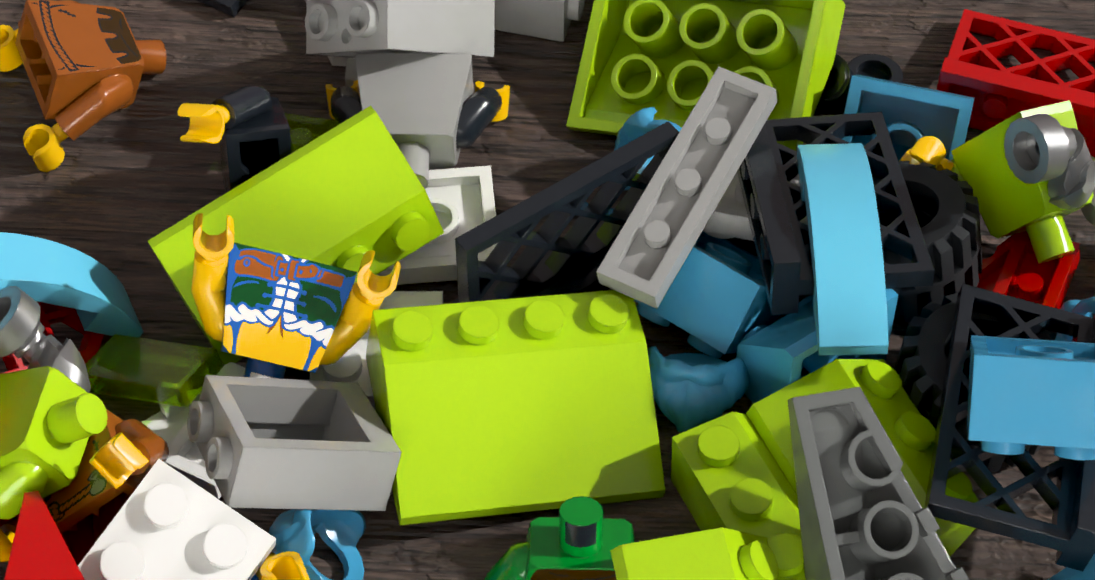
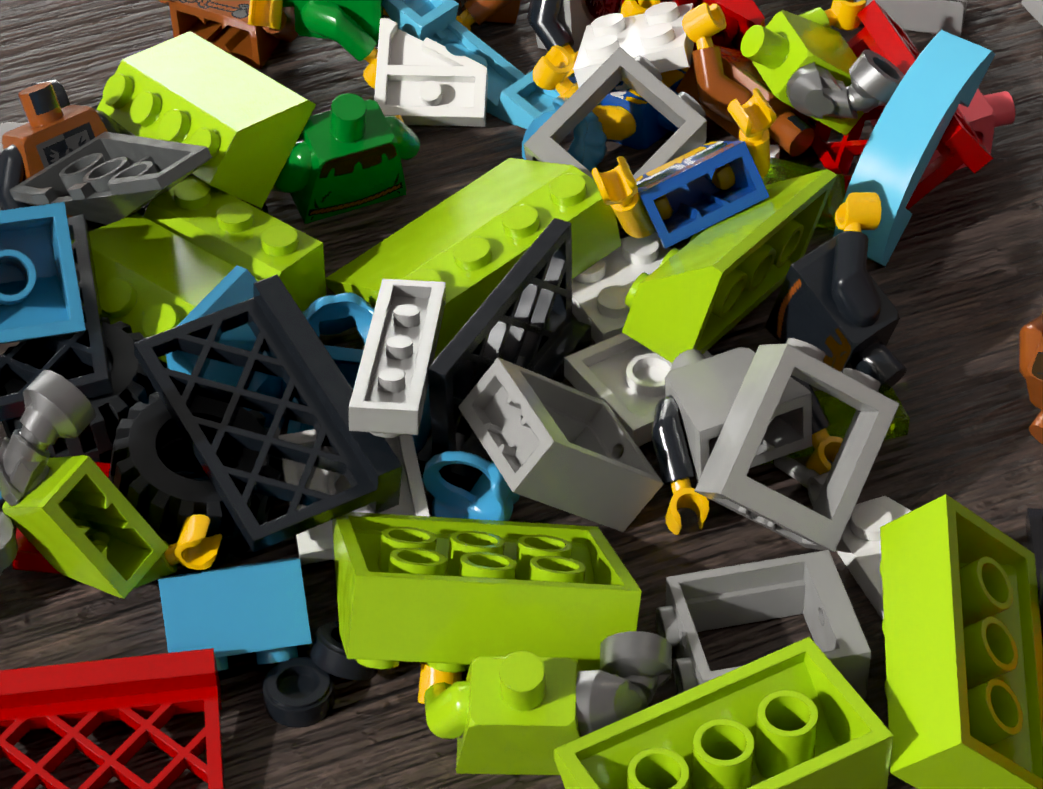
camera: 155 degrees right, 10 degrees down
medium azure slope [797,143,889,355] -> none
none -> light grey window [458,358,664,532]

